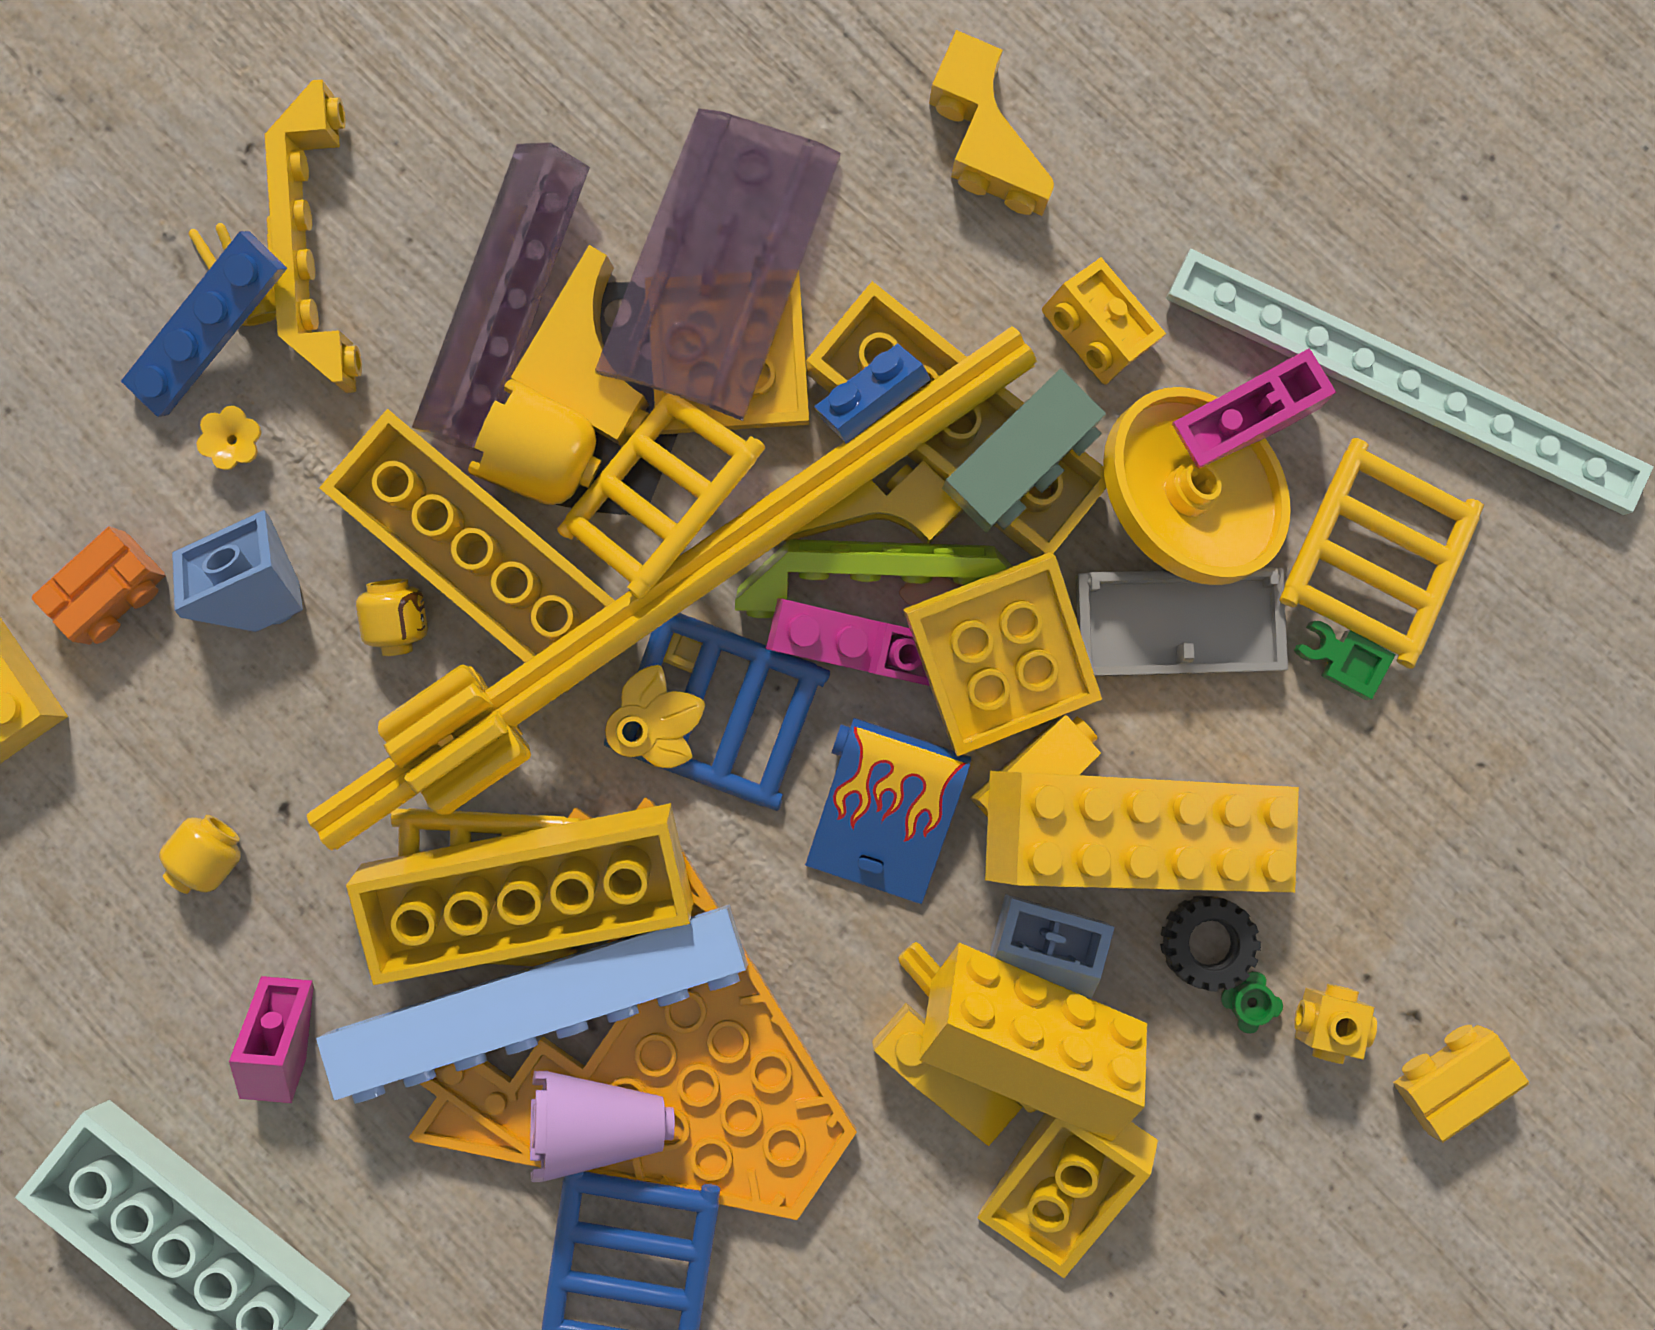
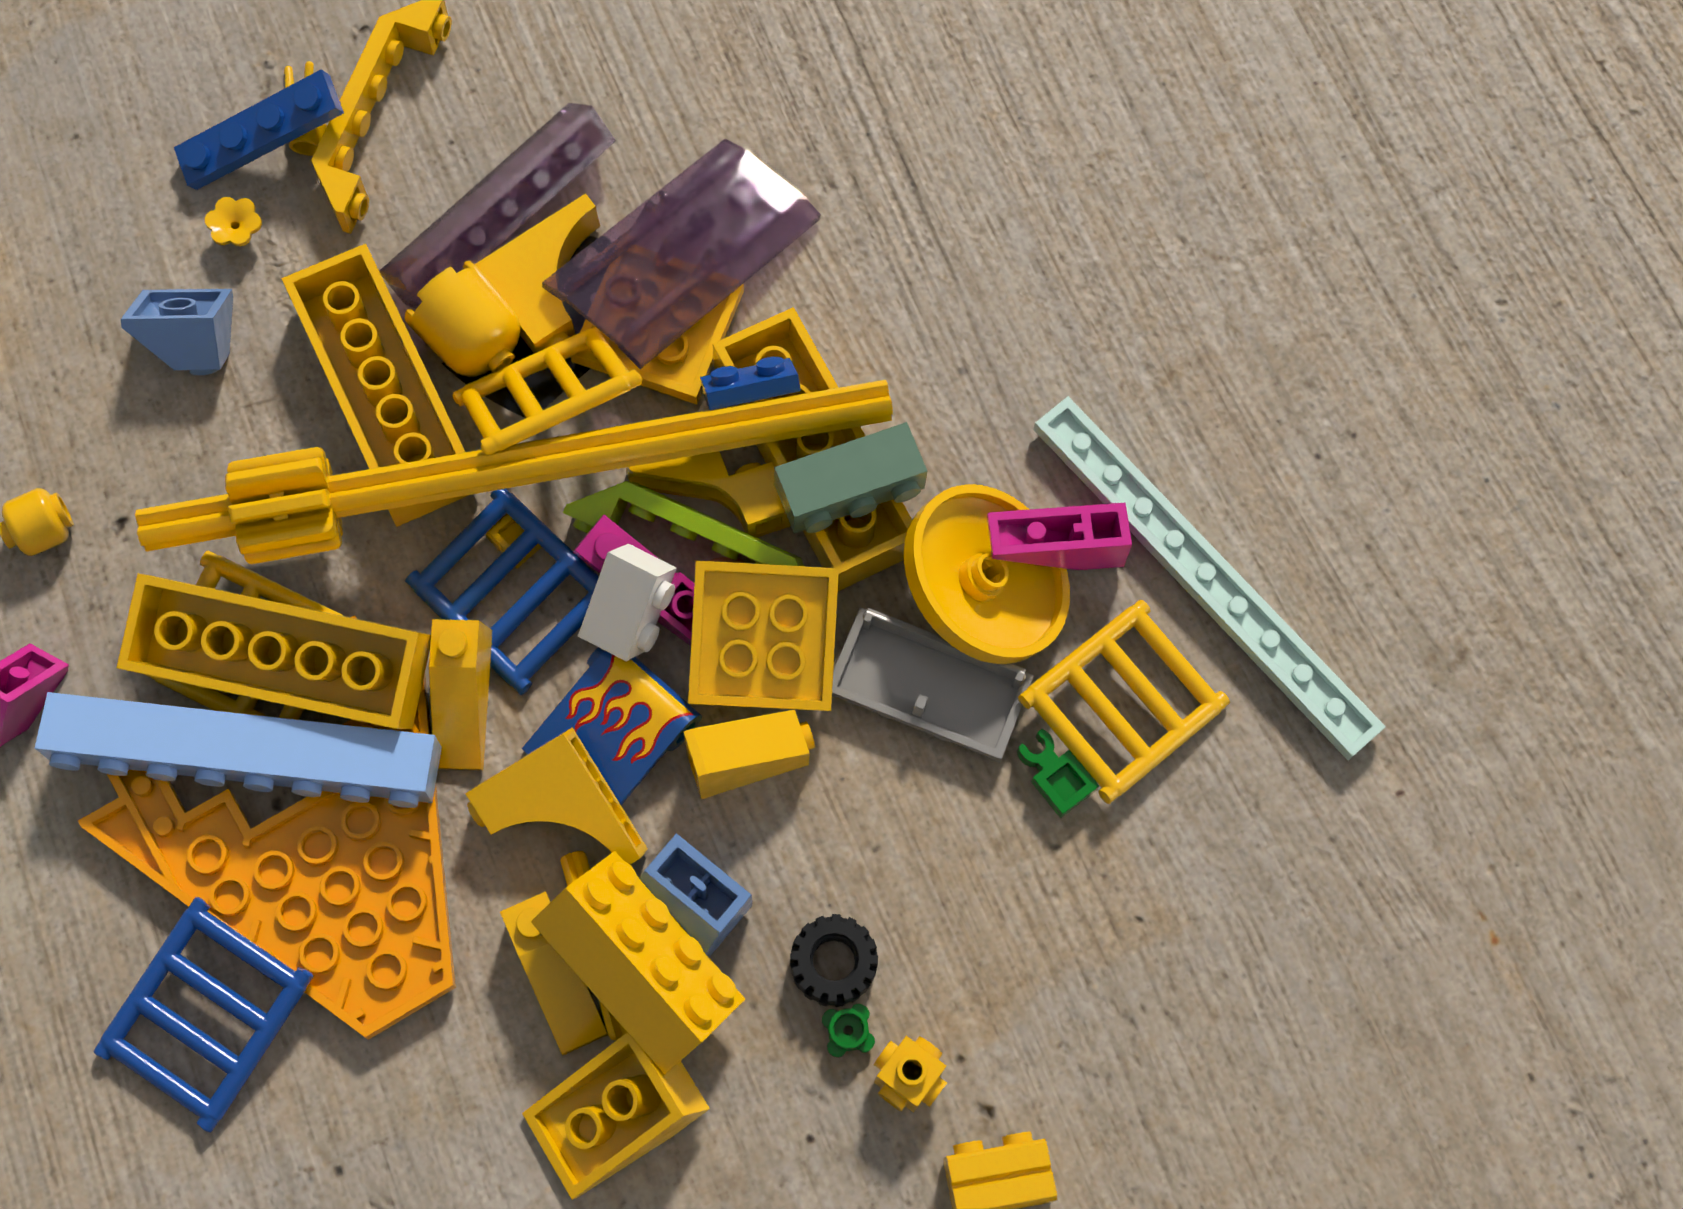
camera: 20 degrees right, 15 degrees down
orange brick [31,526,166,645] -> none
yellow head [356,578,428,656] -> none
lavender cone [530,1071,675,1182] -> none
yellow plate [605,665,705,768] -> none
yellow arch [929,30,1054,216] -> none
yellow brick [985,771,1299,893] -> none
yellow bracket [1042,257,1166,385] -> none
none -> yellow slope [429,619,493,770]
none -> yellow arch [465,727,648,864]
none -> white brick [578,544,677,661]

